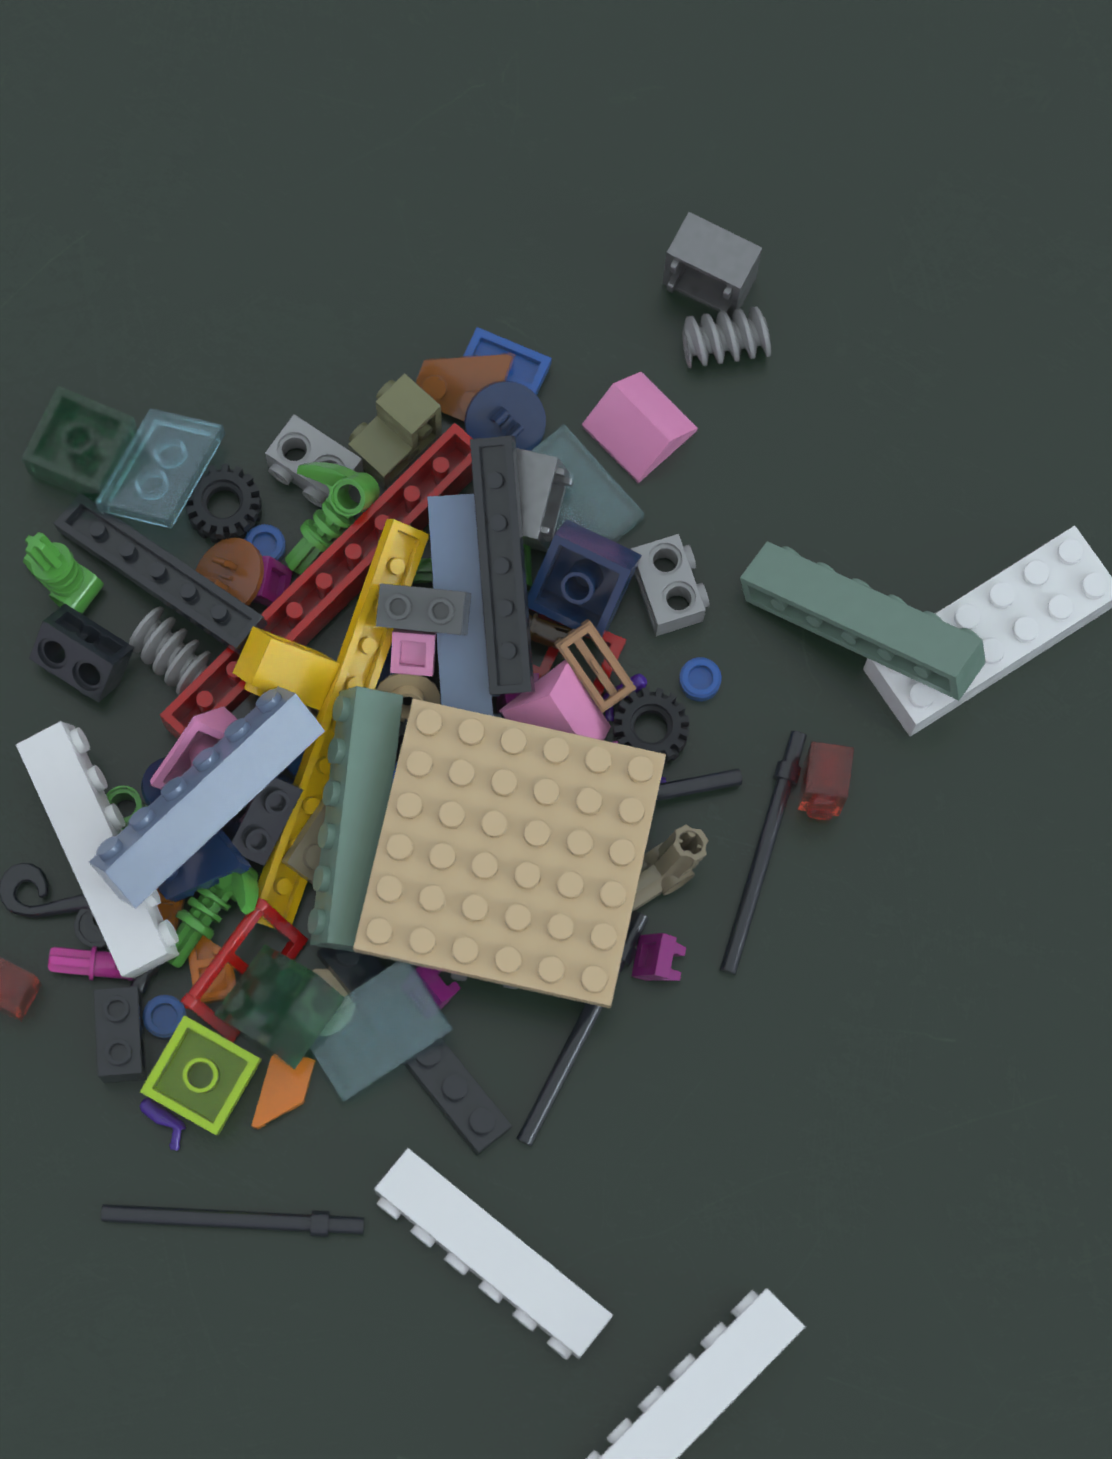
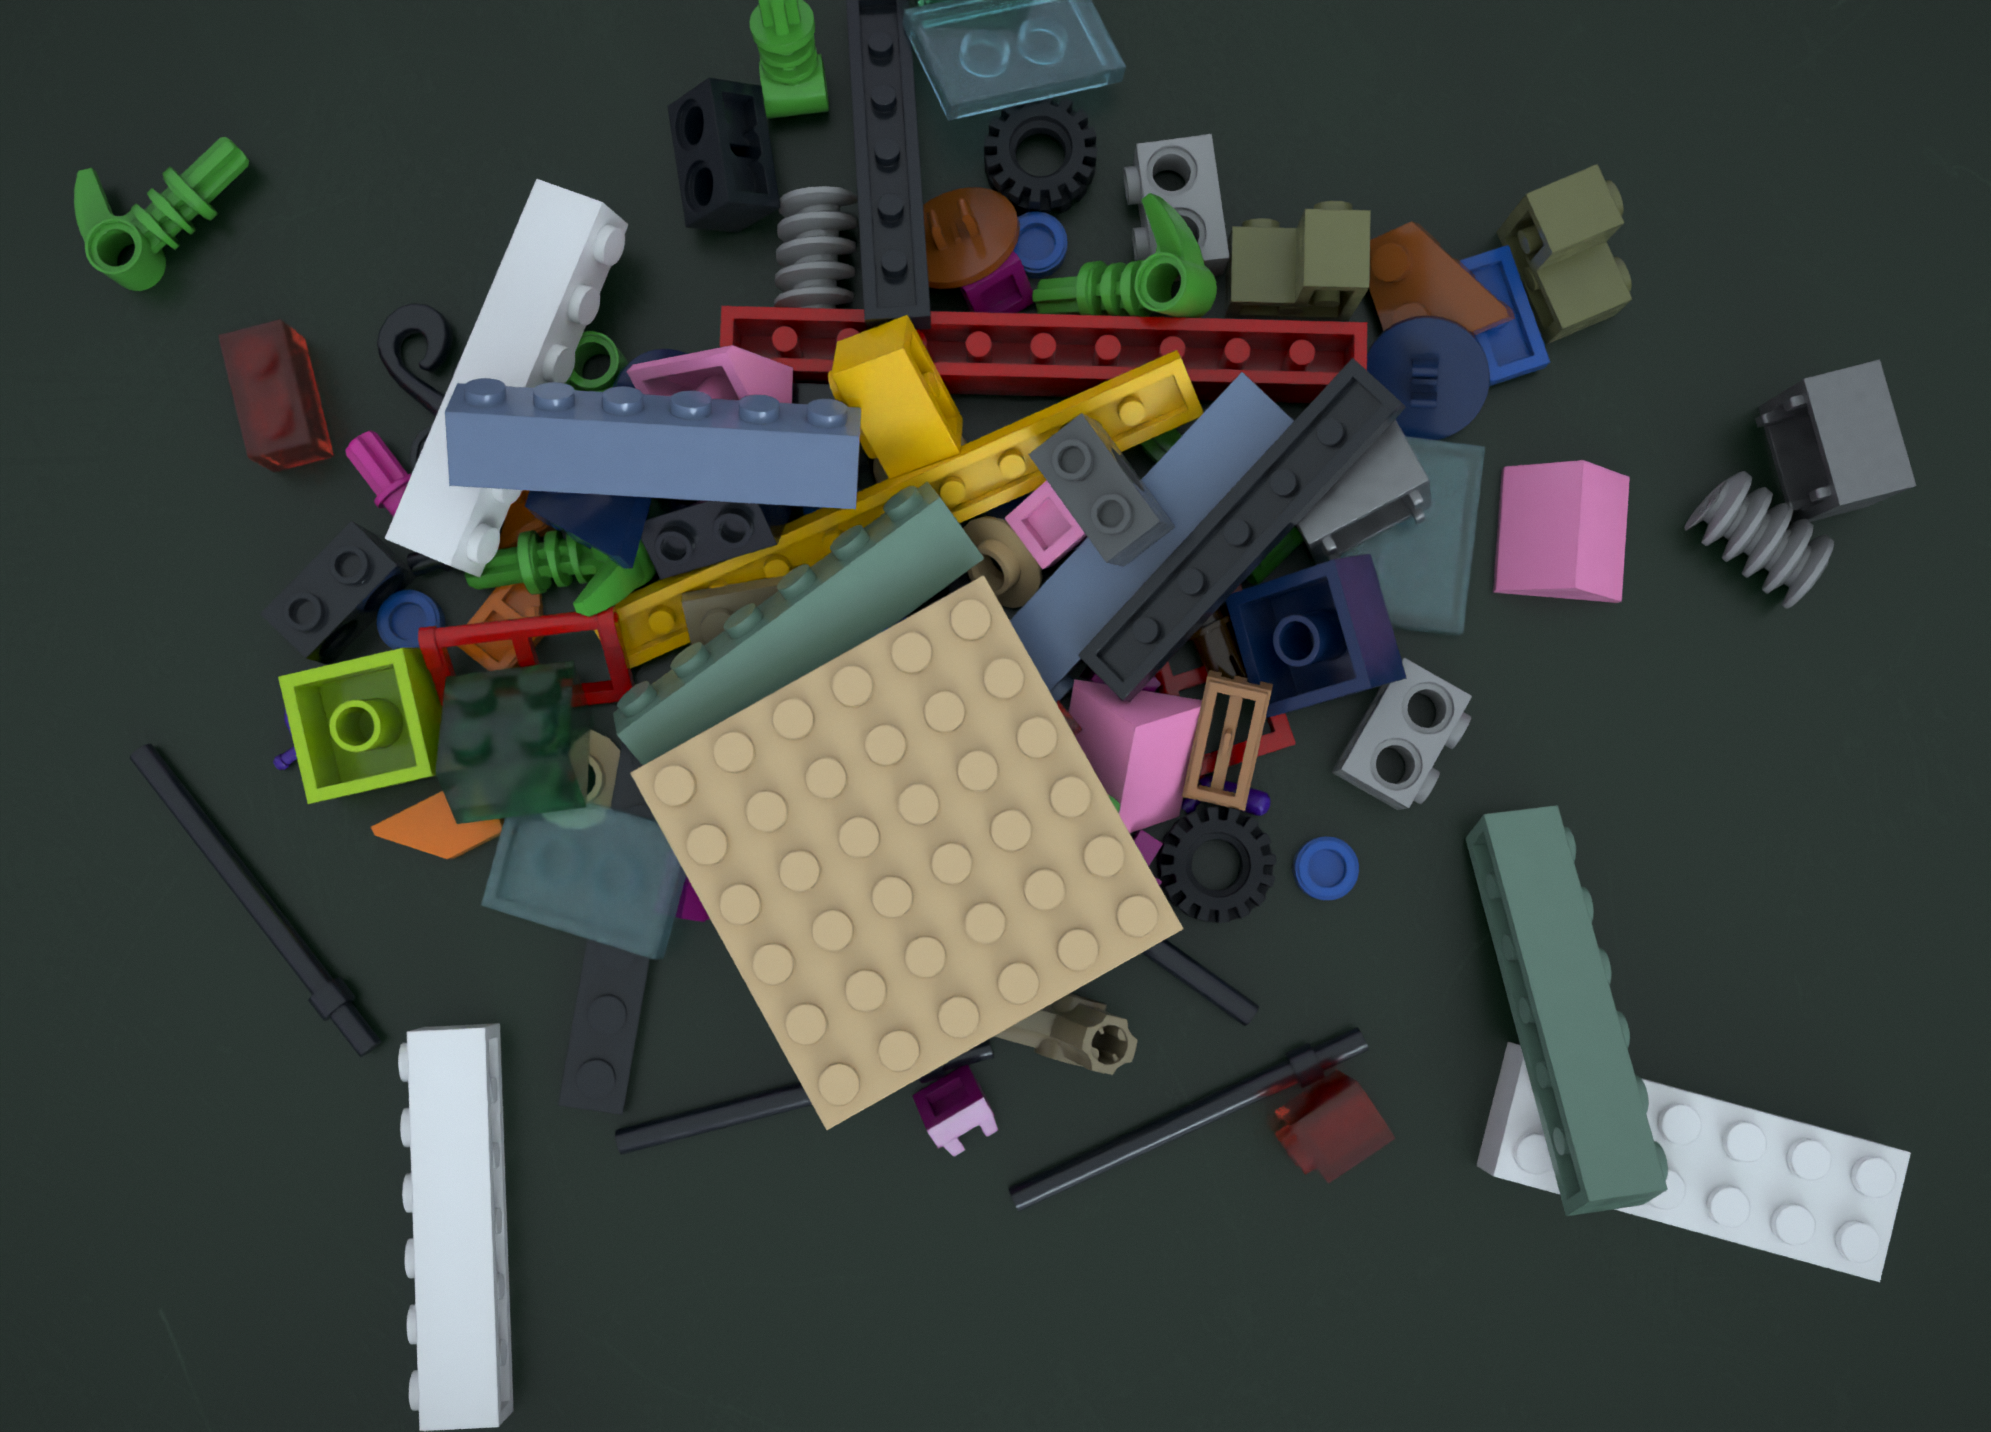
camera: 55 degrees right, 10 degrees up
none -> olive brick [1496,164,1633,344]

